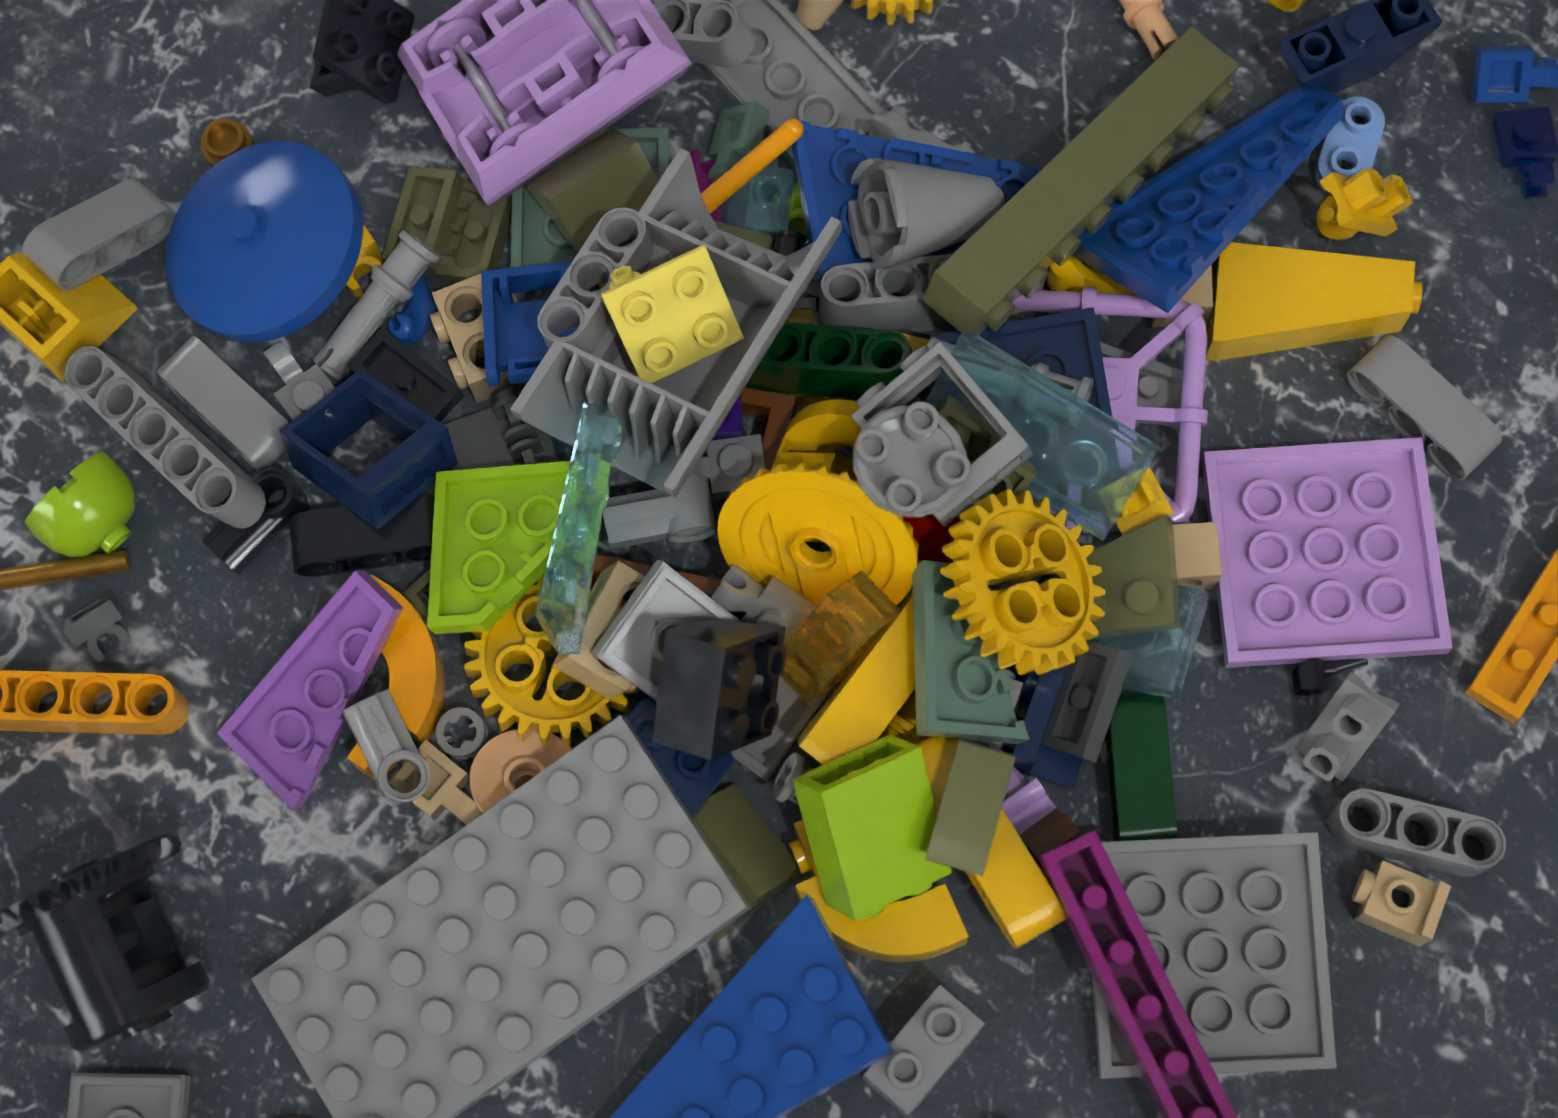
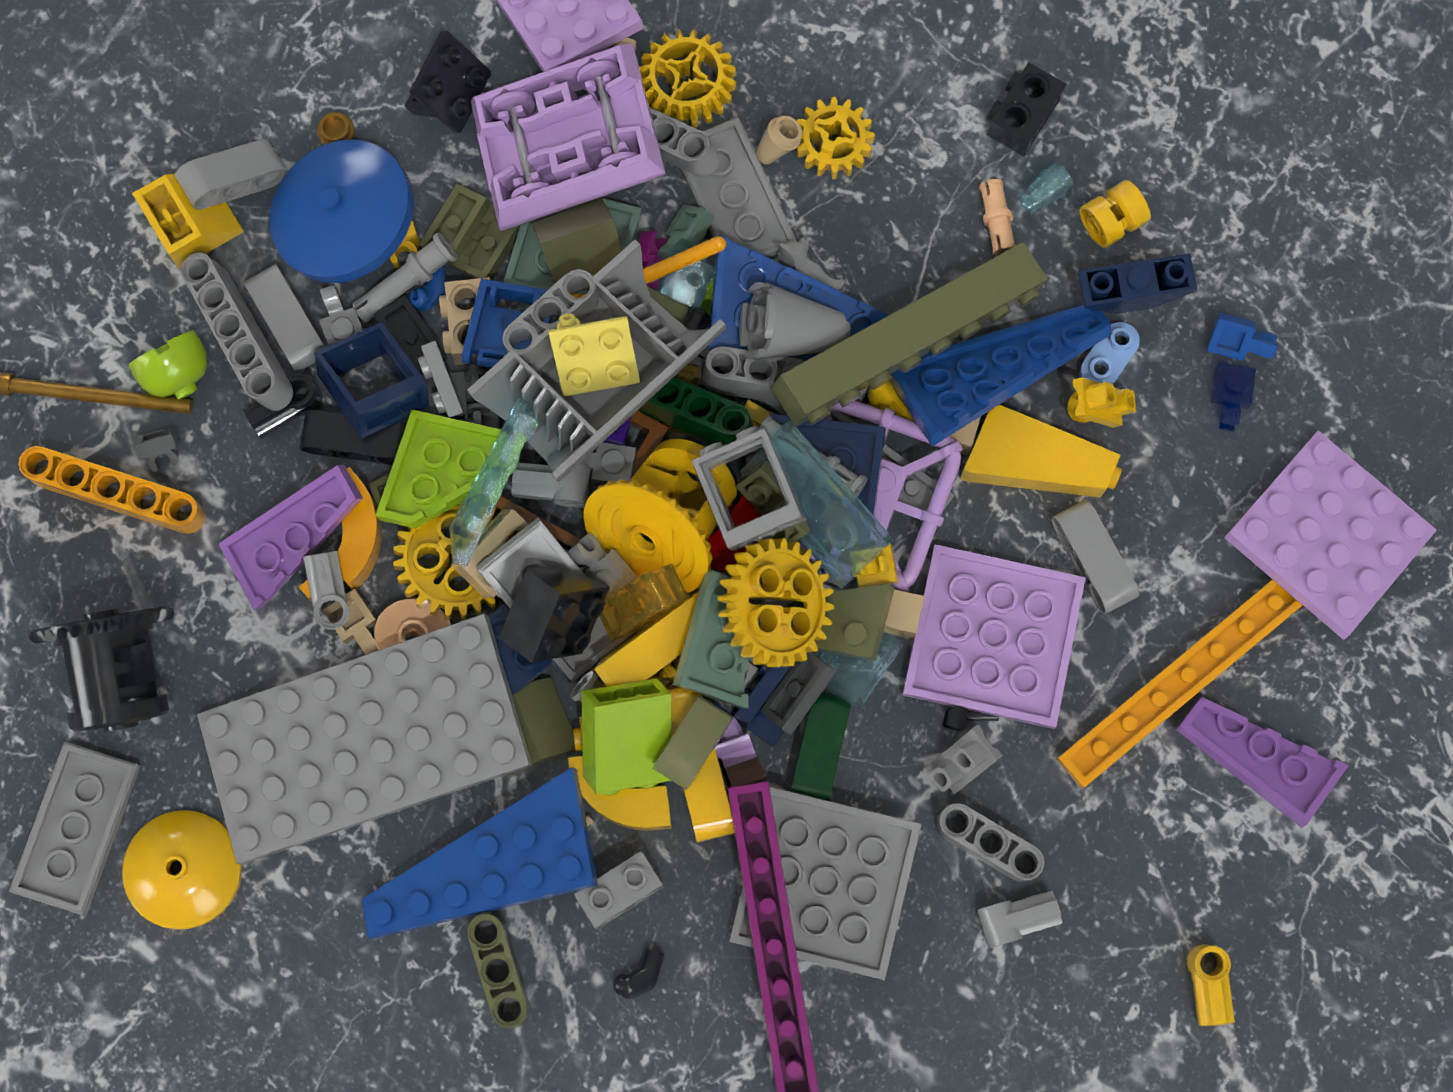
camera: 10 degrees right, 5 degrees up
light grey bush [435,707,489,759] -> none
light grey dish [853,402,970,518] -> none
tan brick [1352,860,1451,947] -> none
none -> light grey plate [418,341,465,419]
none -> light grey piece [977,891,1062,948]

